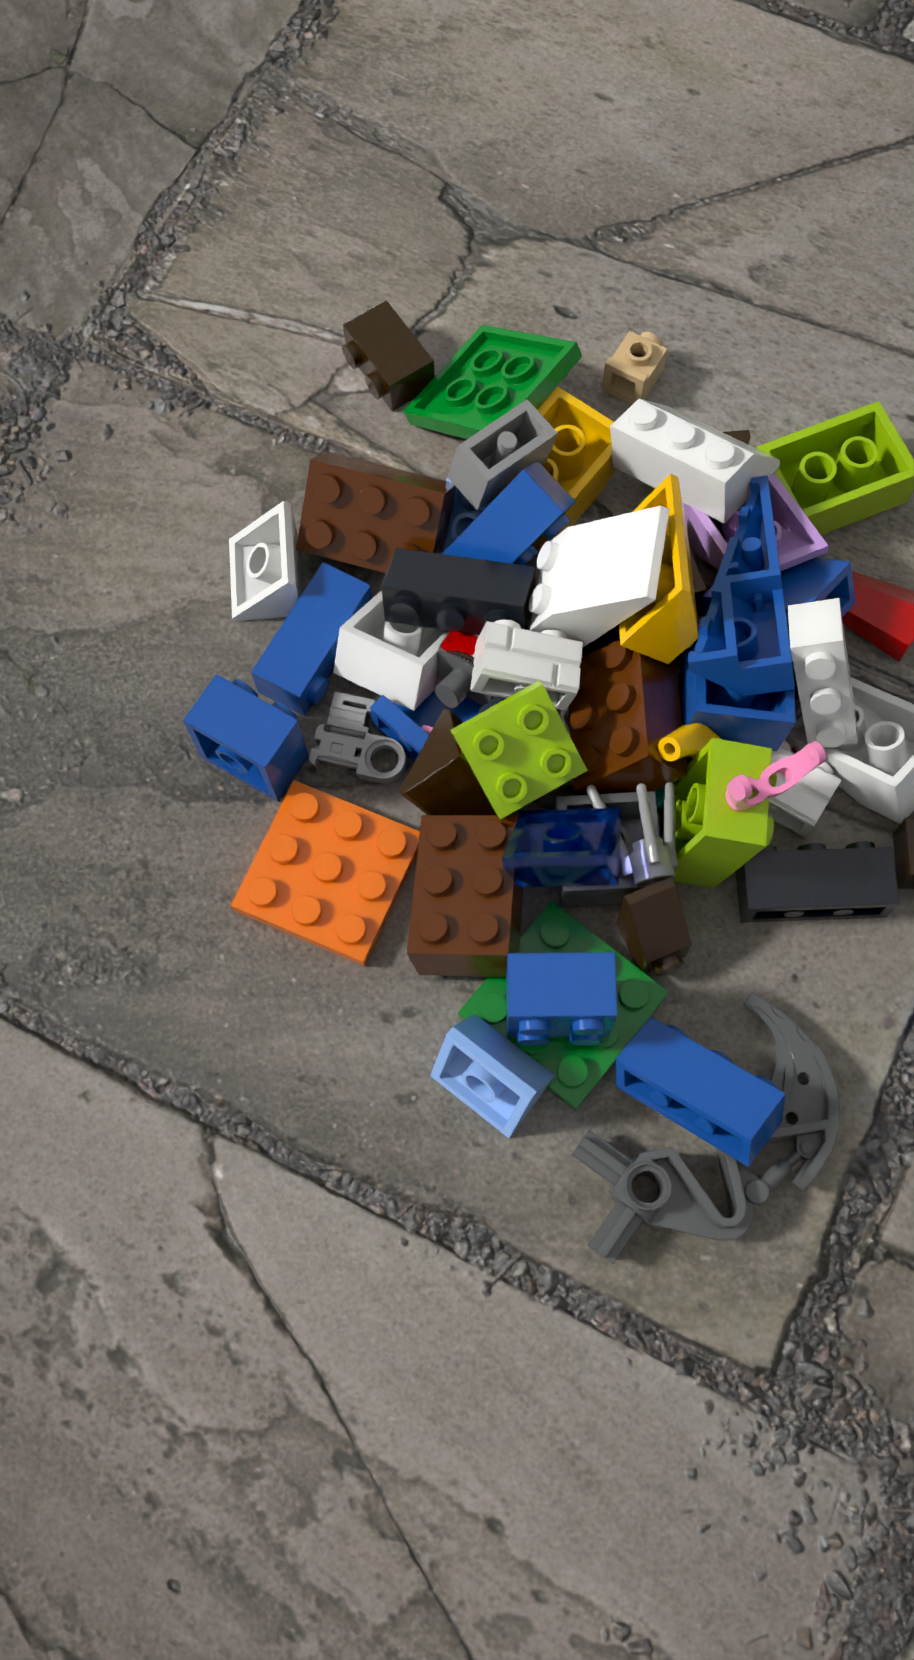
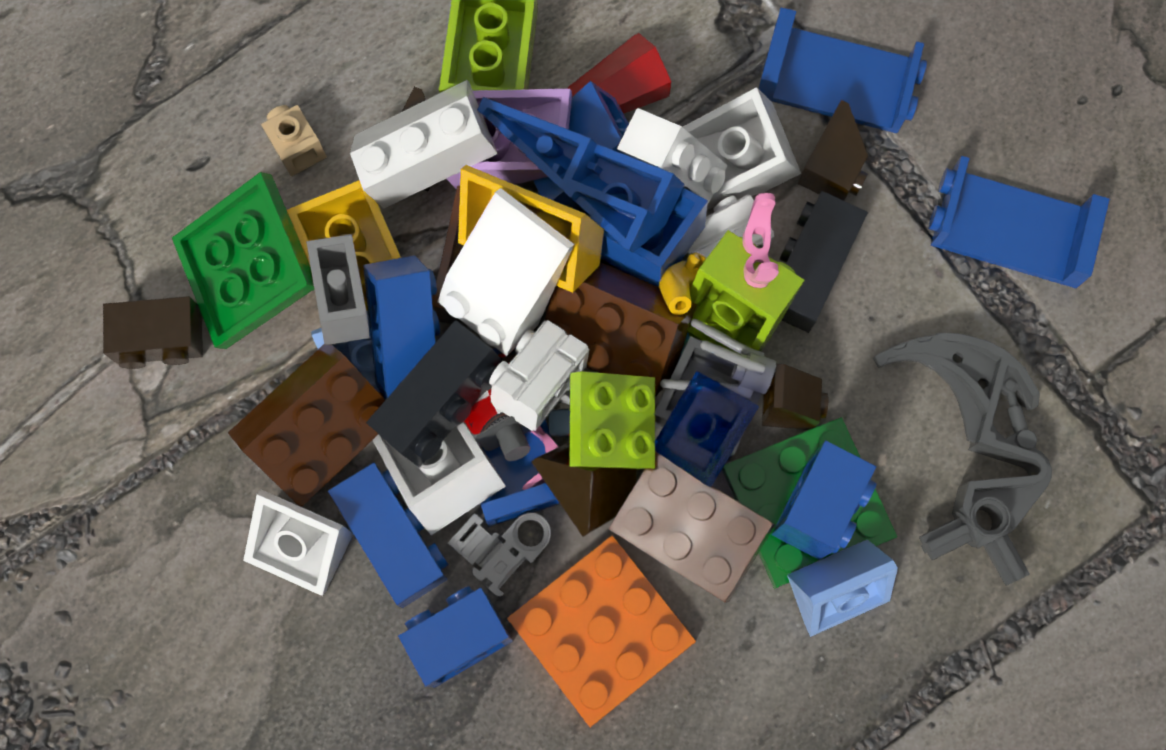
camera: 65 degrees left, 5 degrees up
blue brick [615,1017,786,1167] -> none

